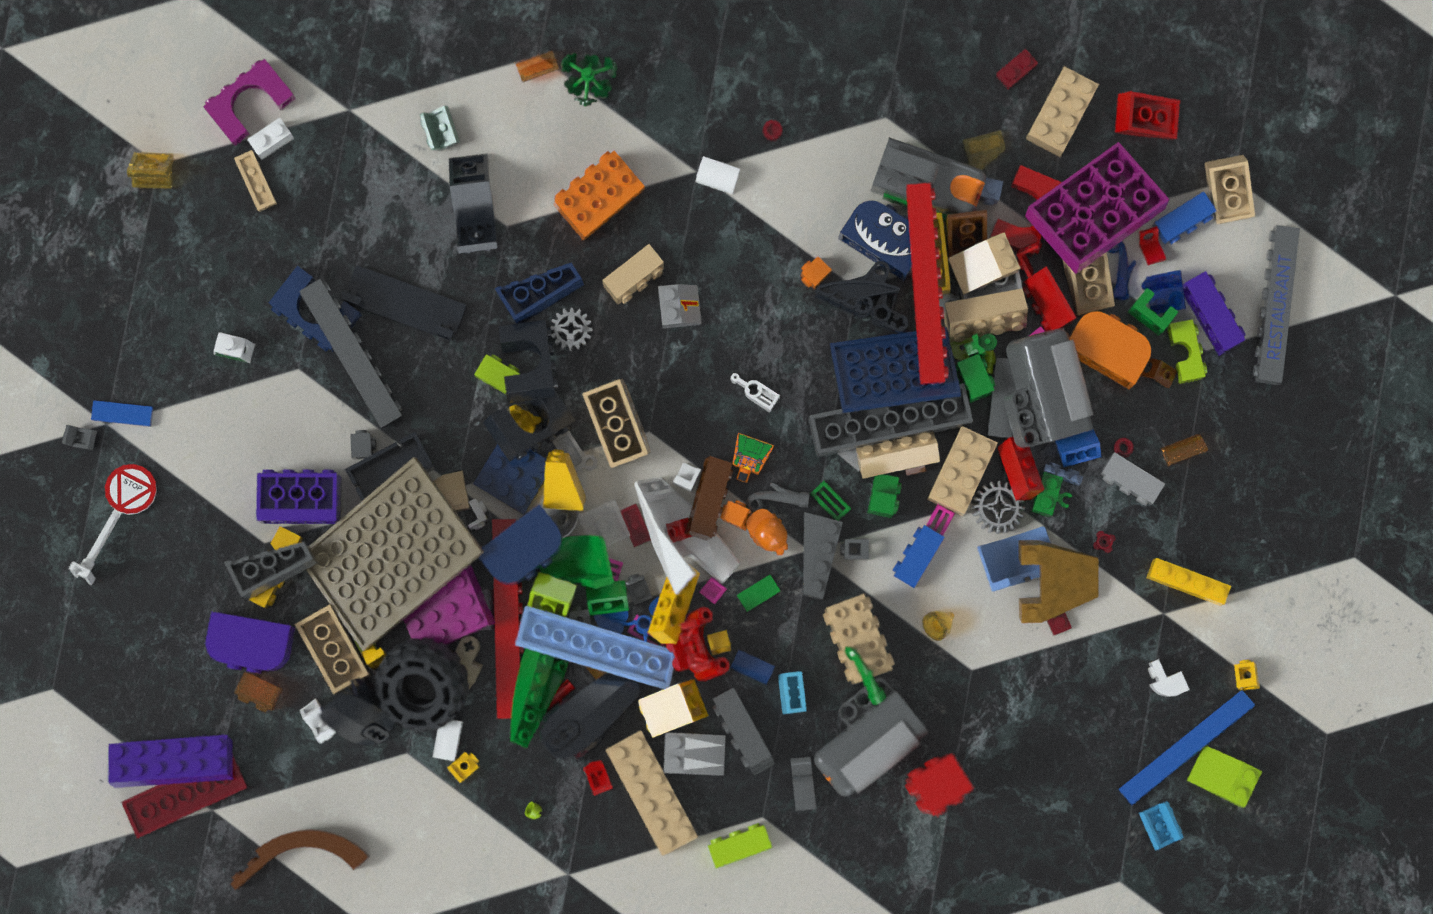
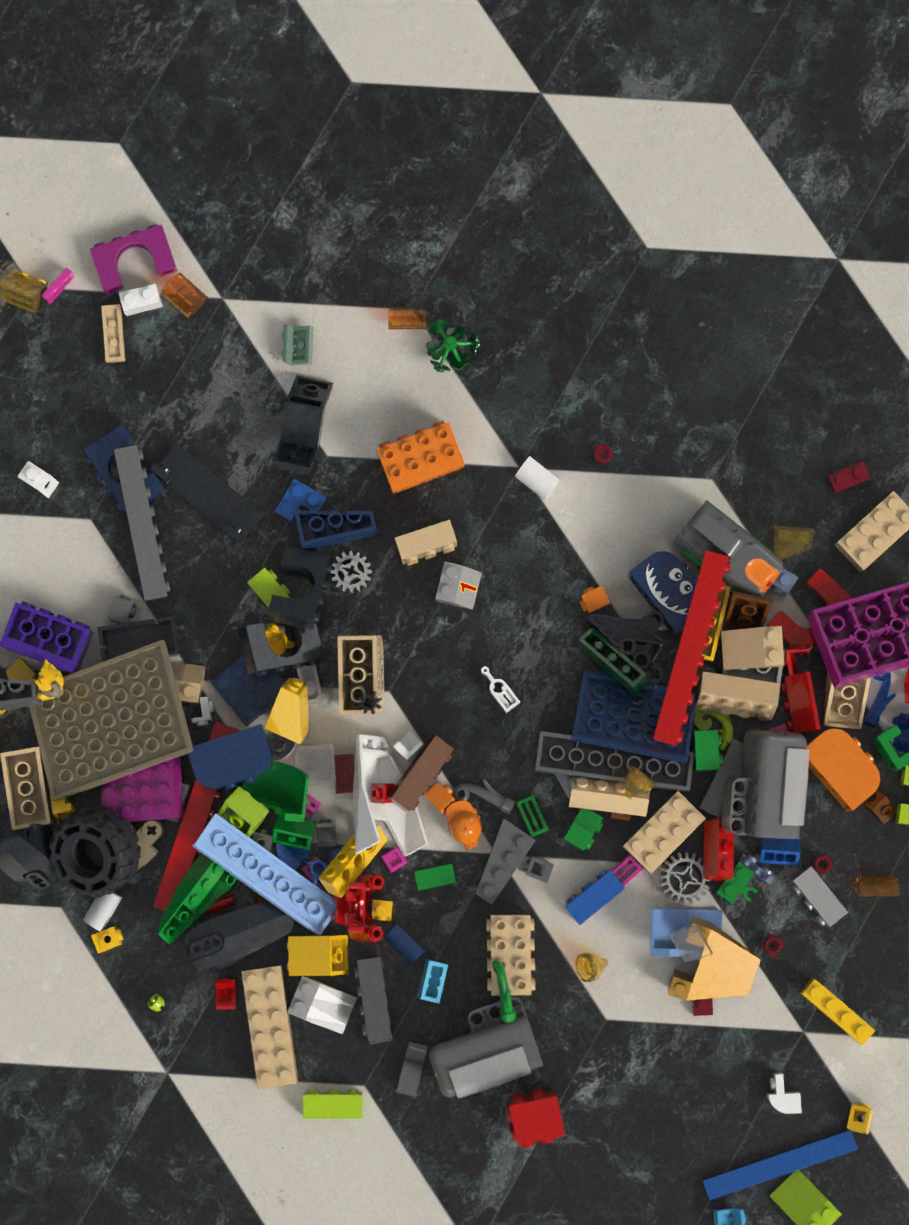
camera: 25 degrees right, 0 degrees up
torso [732,433,774,483] -> none
green hips [964,334,997,358] -> none
none -> yellow hair [35,659,64,700]
none -> dark pink tile [42,268,74,304]
none -> clear orange brick [160,273,208,318]
none -> blue plate [275,479,327,522]
none -> black gear [358,691,382,714]
none -> dark green brick [578,627,649,697]
none -> clear yellow helmet [624,766,655,799]
none -> clear piece [669,925,713,962]

